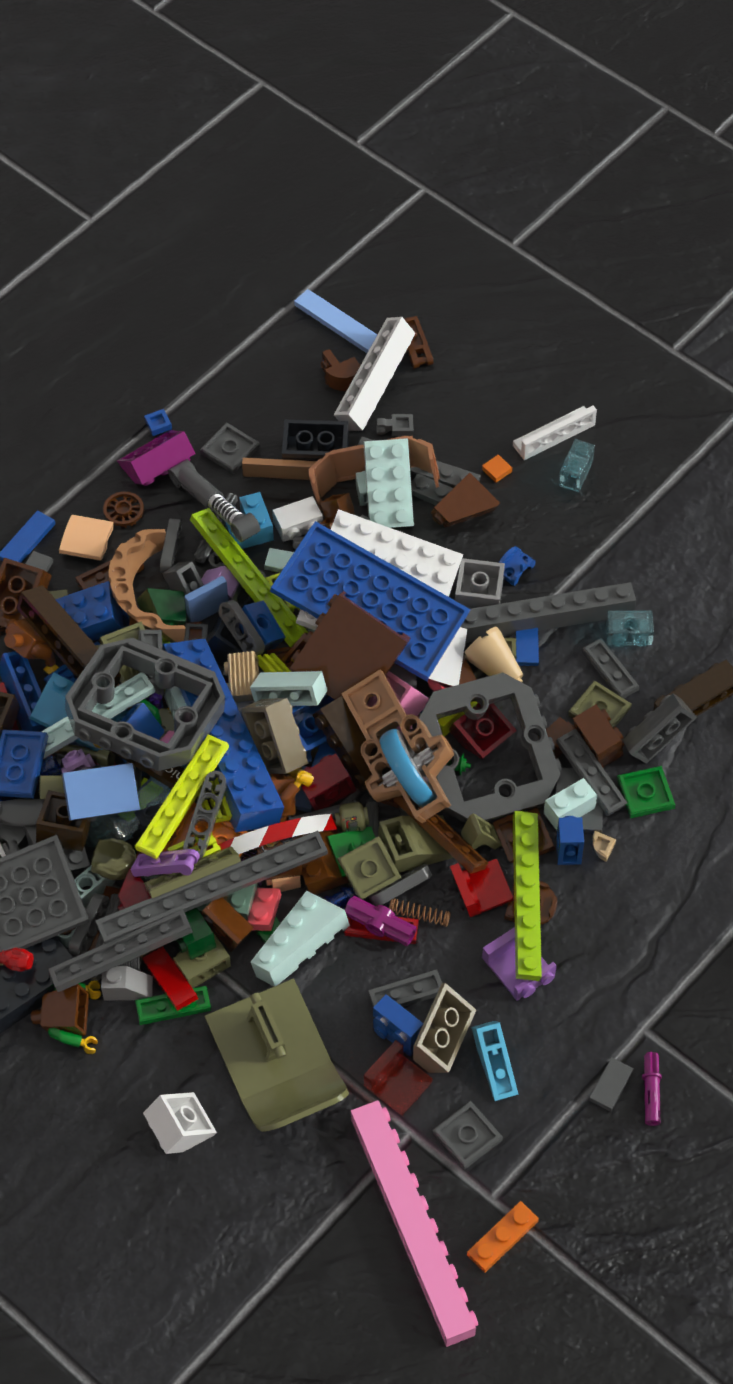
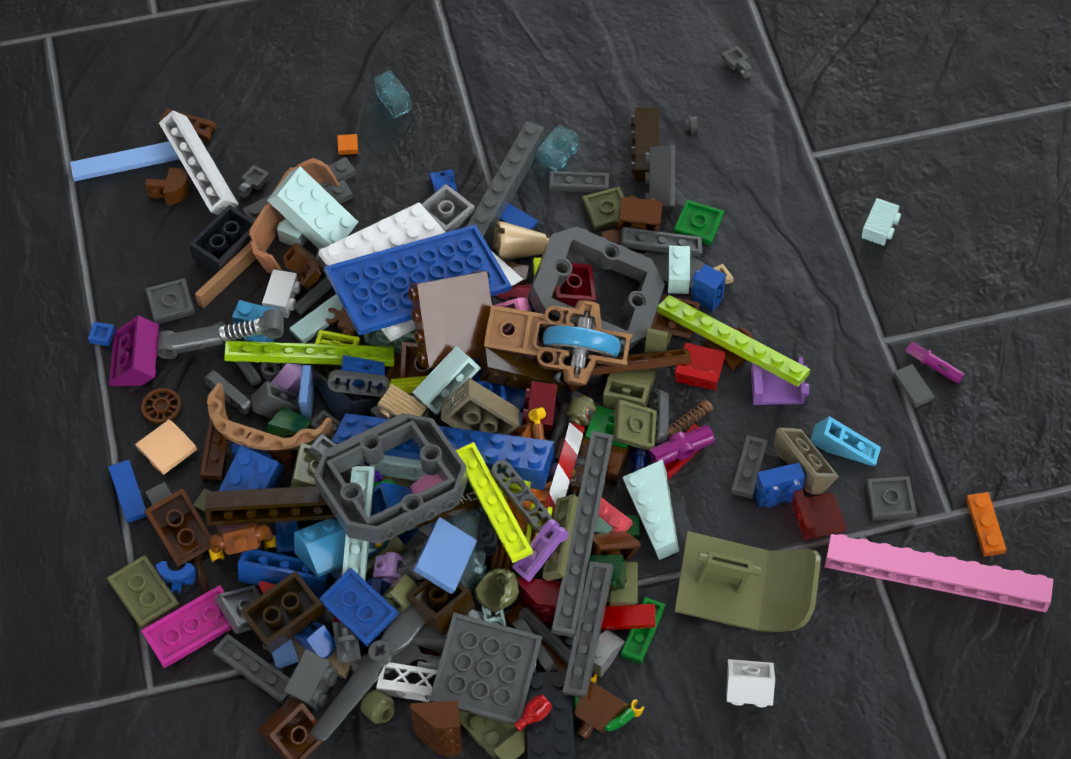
camera: 55 degrees left, 0 degrees up
reddish brown slope [430,473,500,528] -> none
white fence [513,406,597,460] -> none

